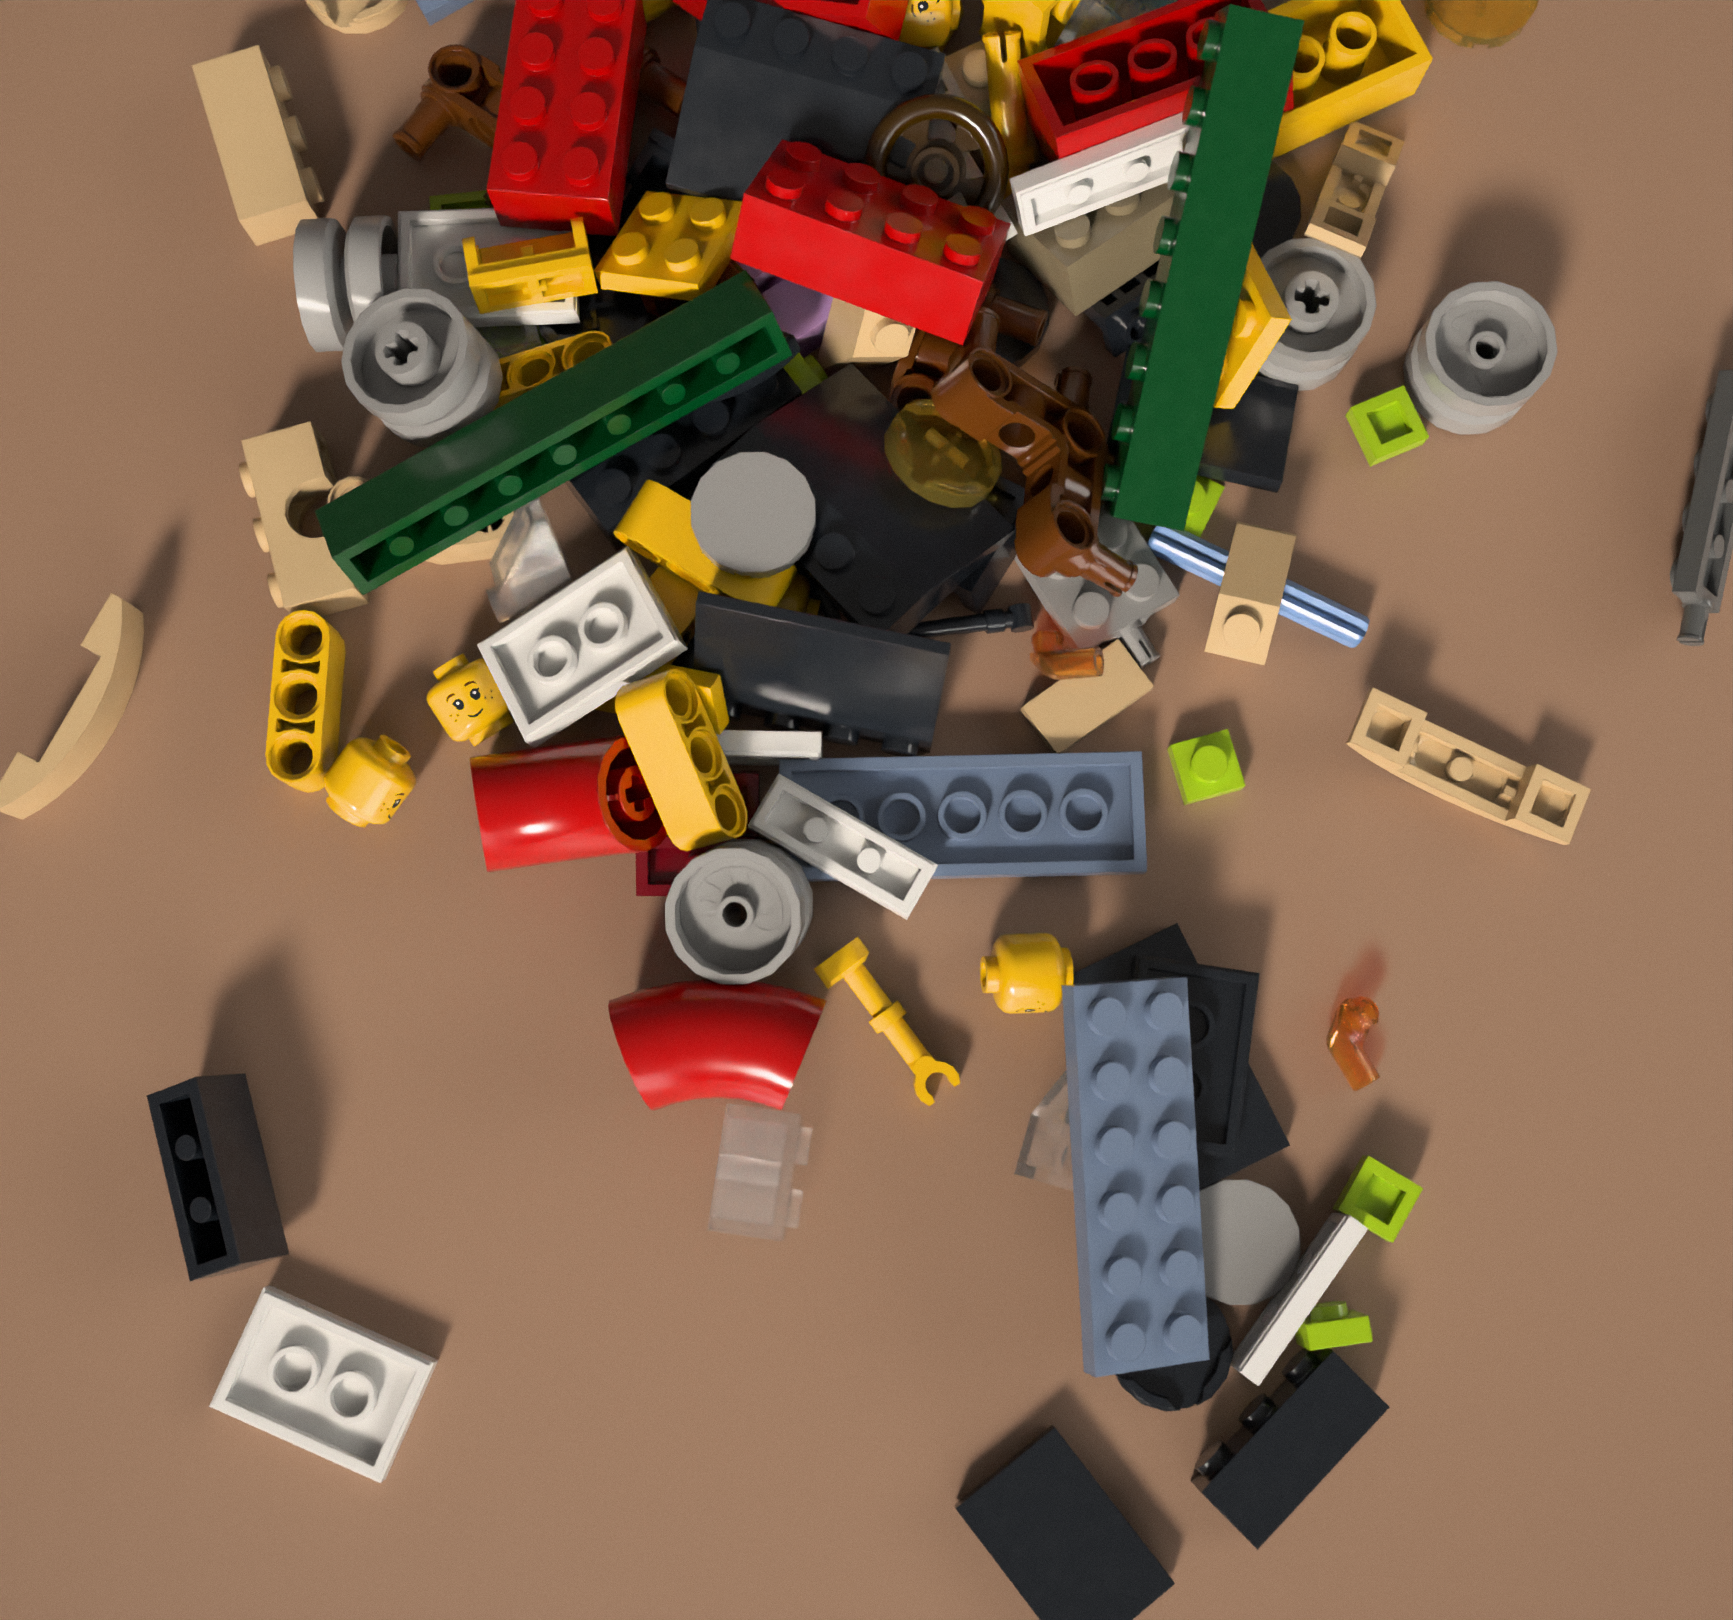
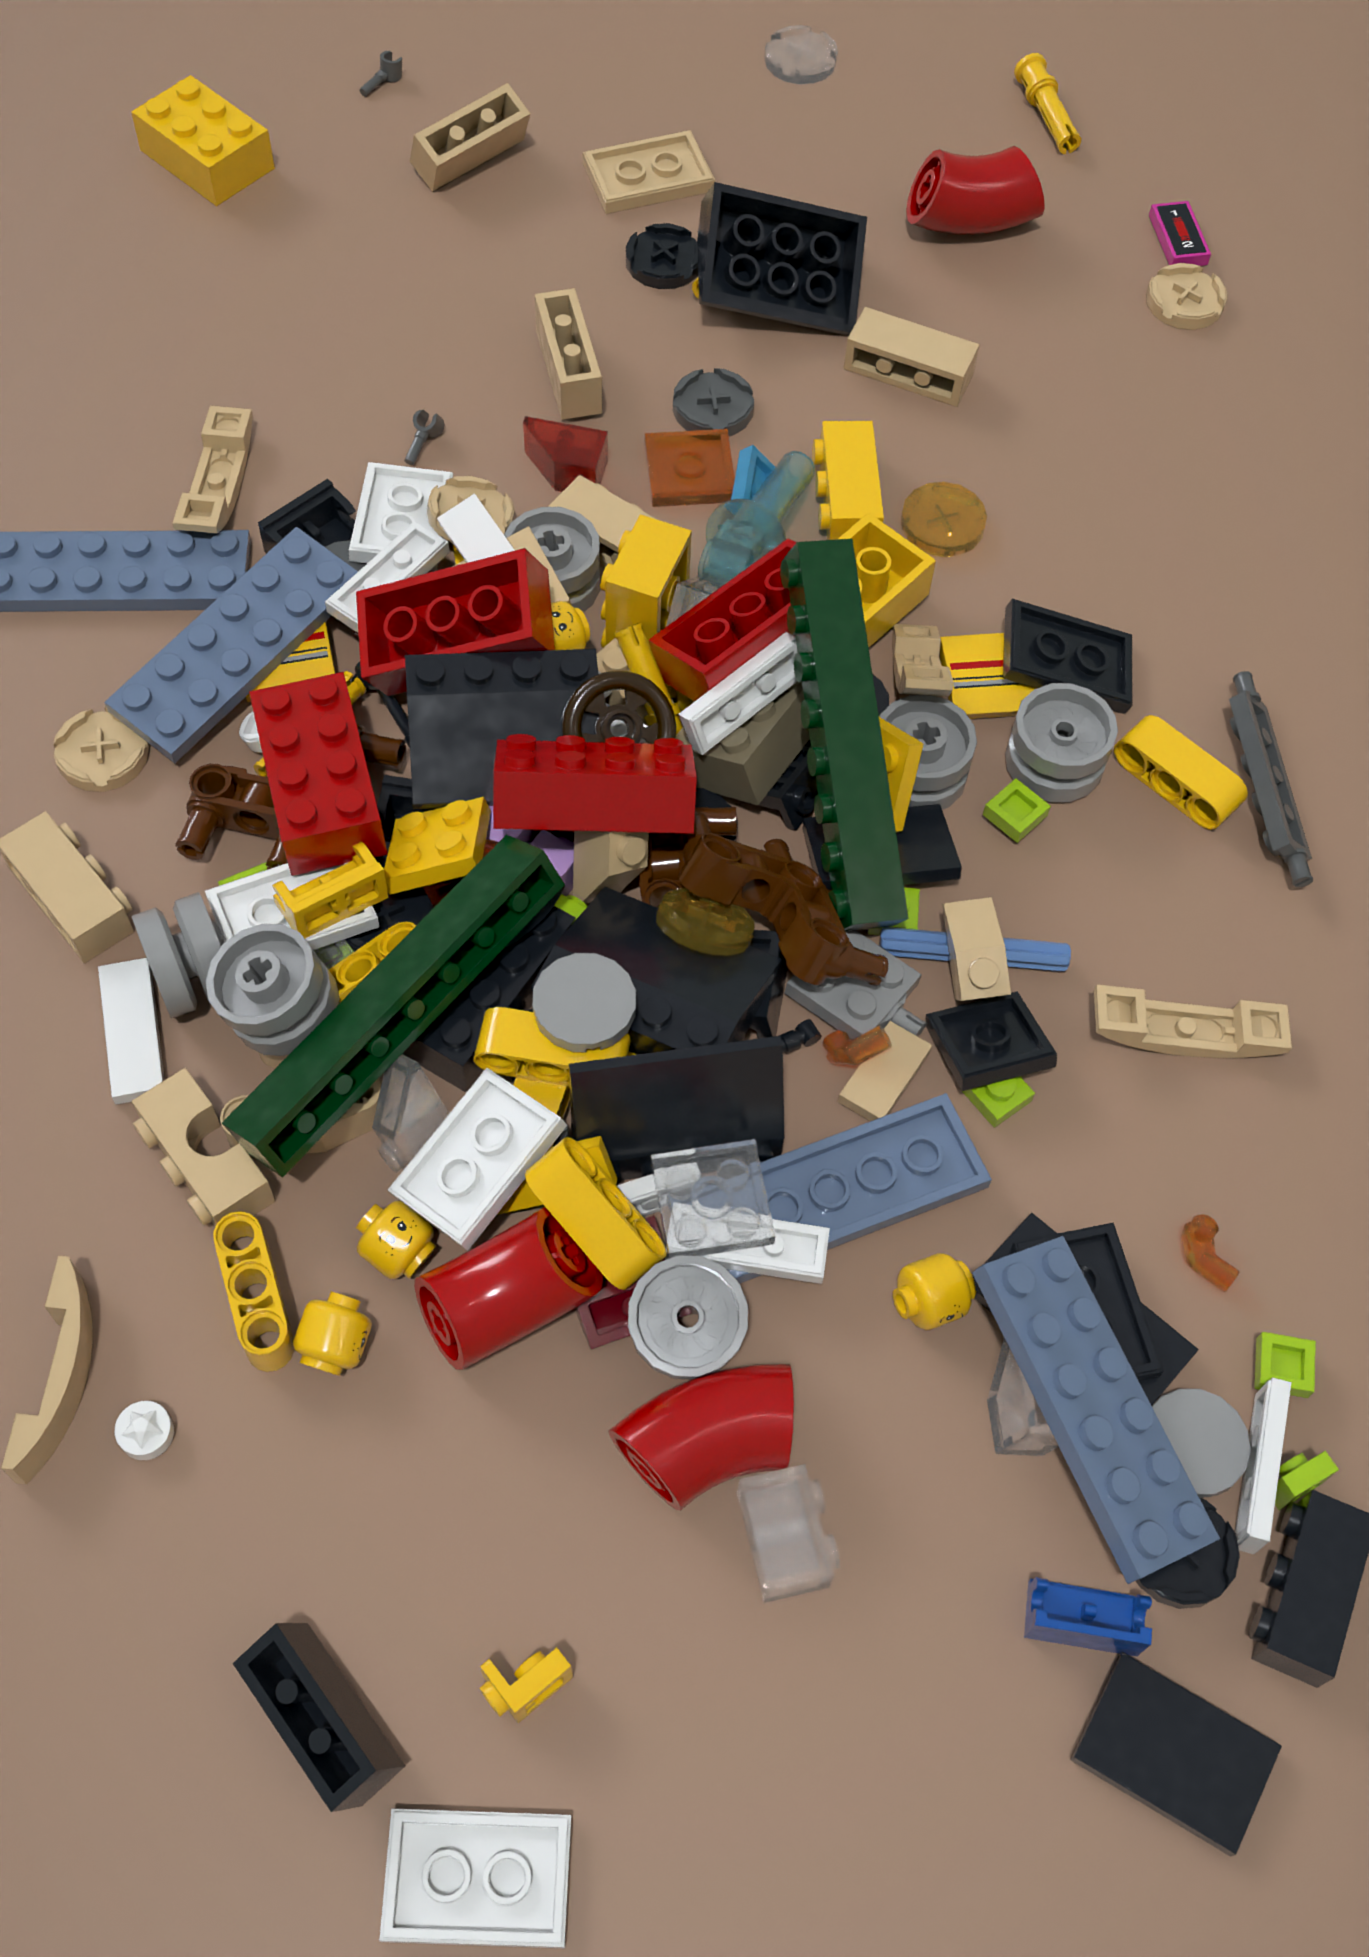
camera: 25 degrees left, 20 degrees down
yellow piece [813,936,961,1106] -> none
none -> white tile [98,958,165,1105]
none -> white tile [114,1401,174,1460]
none -> yellow bracket [479,1647,573,1723]
none -> clear plate [651,1139,776,1259]
none -> black tile [926,991,1057,1091]
none -> yellow slope [939,633,1037,719]
none -> black tile [1003,598,1133,714]
none -> blue hinge [1024,1577,1152,1657]
none -> yellow beam [1114,715,1248,830]

